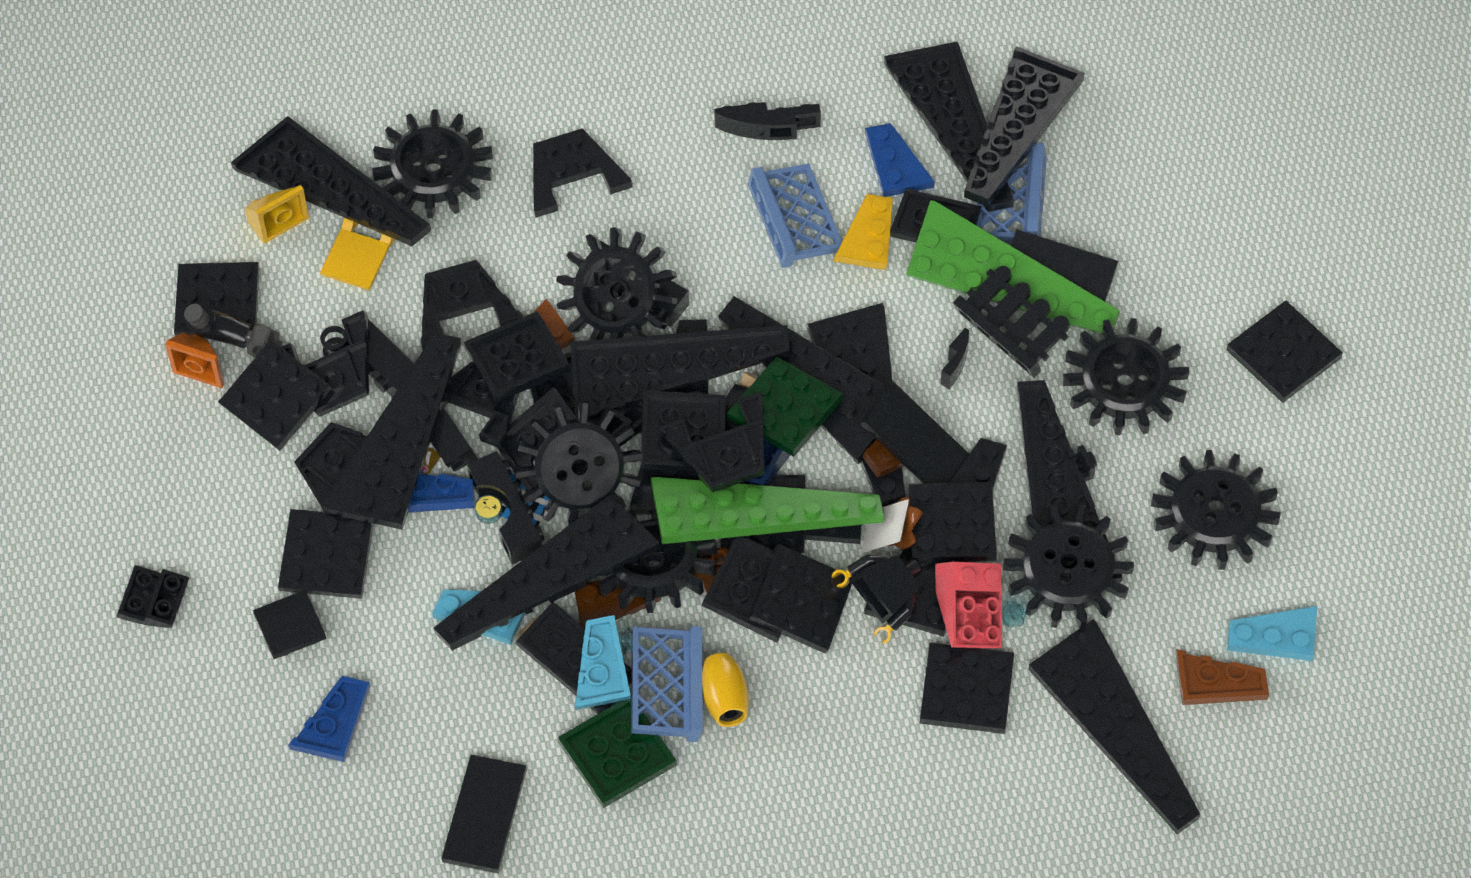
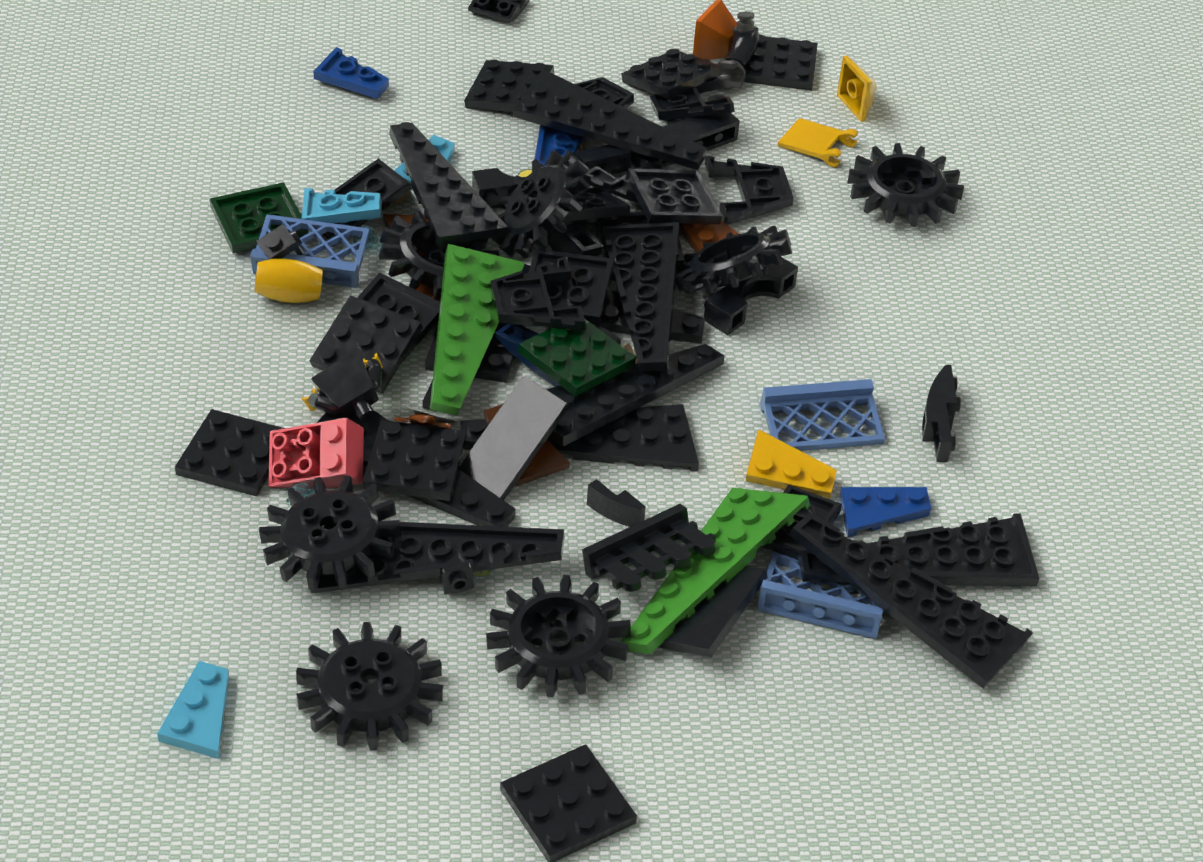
camera: 95 degrees right, 15 degrees down
black wing [231,116,431,246] -> none
black slope [252,590,327,659] -> none
black tile [441,755,527,874] -> none
black wing [533,128,633,218] -> none
black wing [1028,619,1200,835] -> none
dark orange wing [1175,649,1269,705] -> none
none -> black bracket [256,224,303,260]

